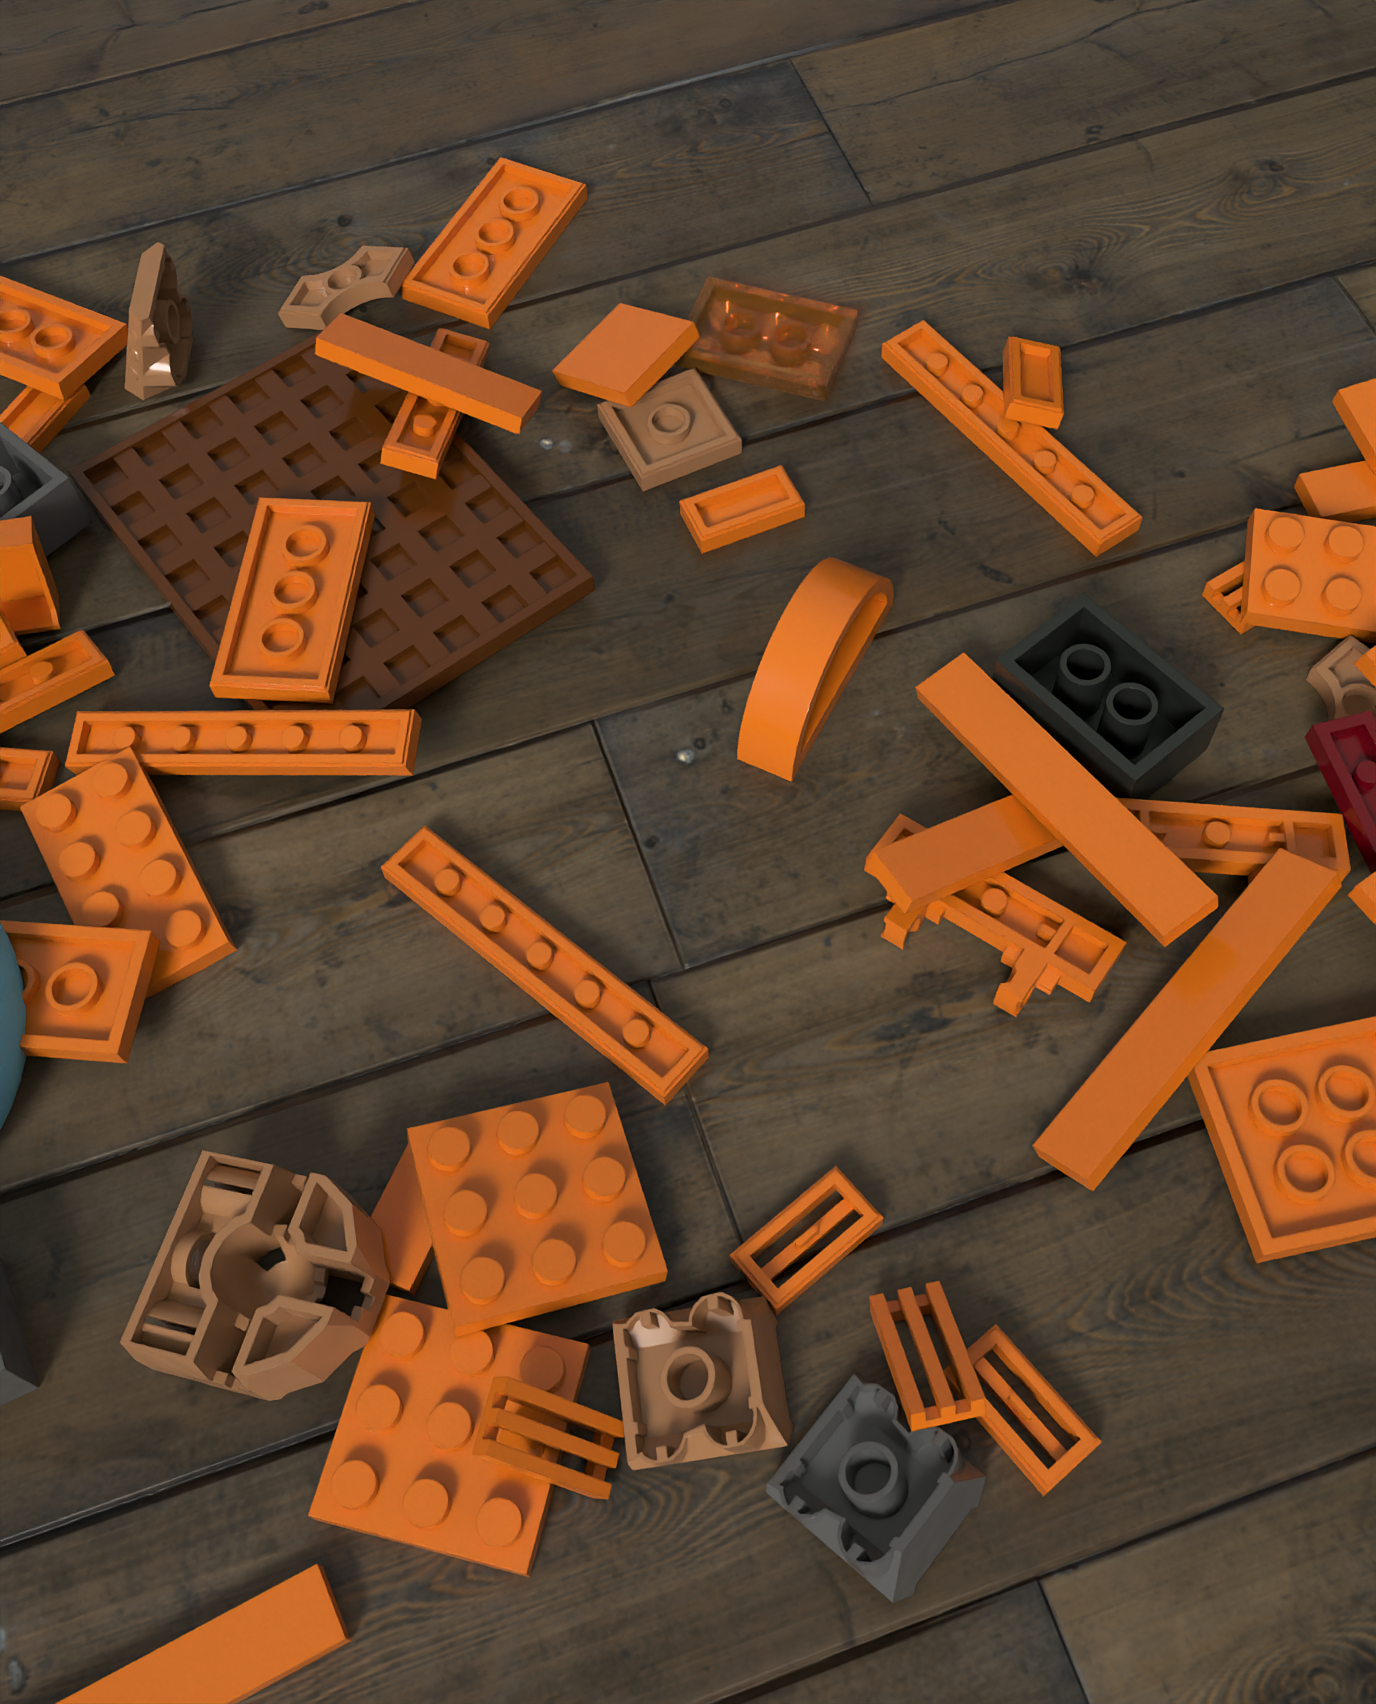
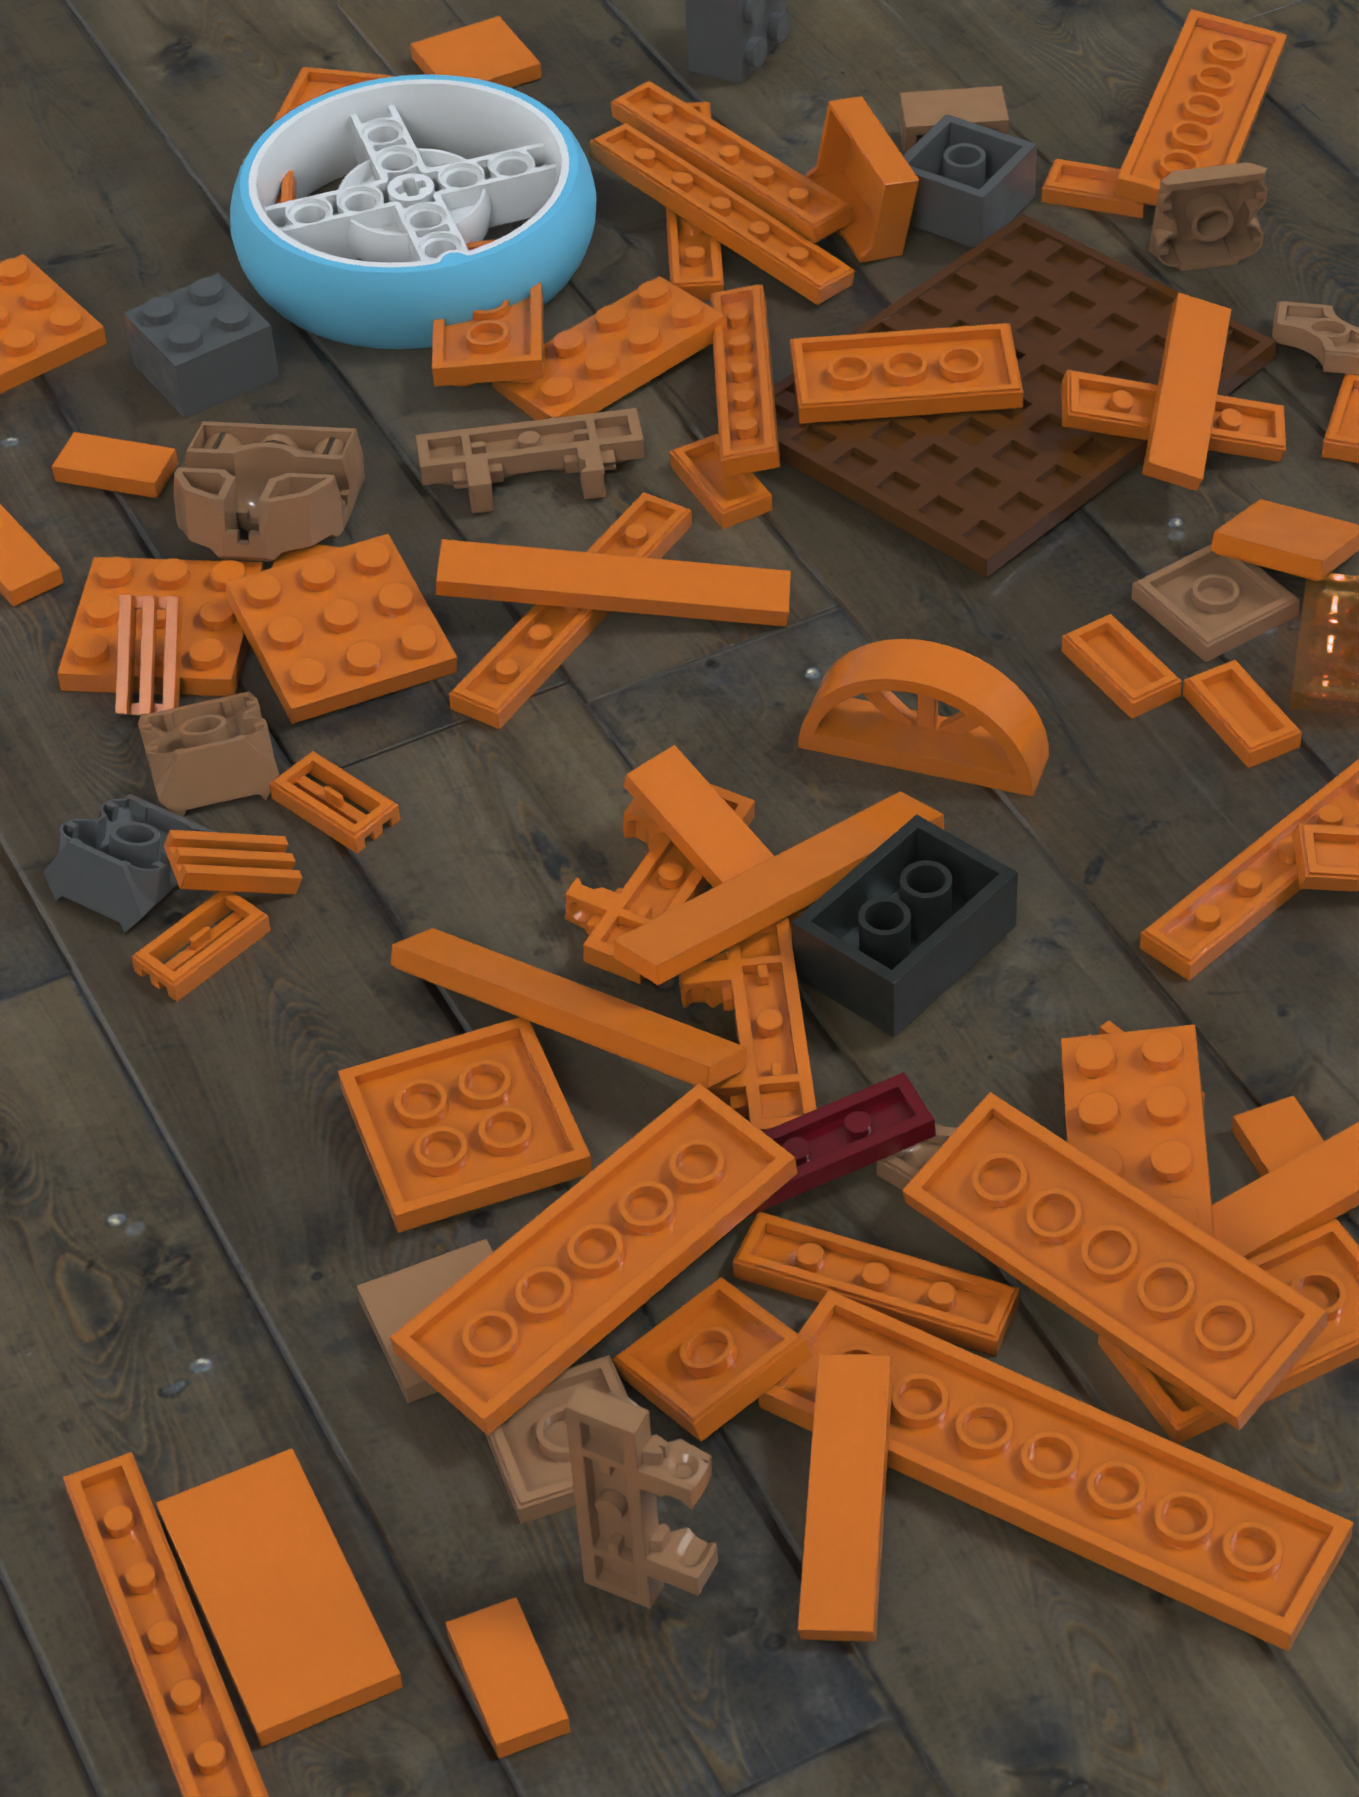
camera: 80 degrees right, 15 degrees down
none -> orange tile [52,432,179,498]
none -> medium nougat hinge [416,408,645,514]
none -> orange tile [436,539,791,627]
none -> orange tile [669,433,773,529]
none -> orange tile [1183,660,1302,768]

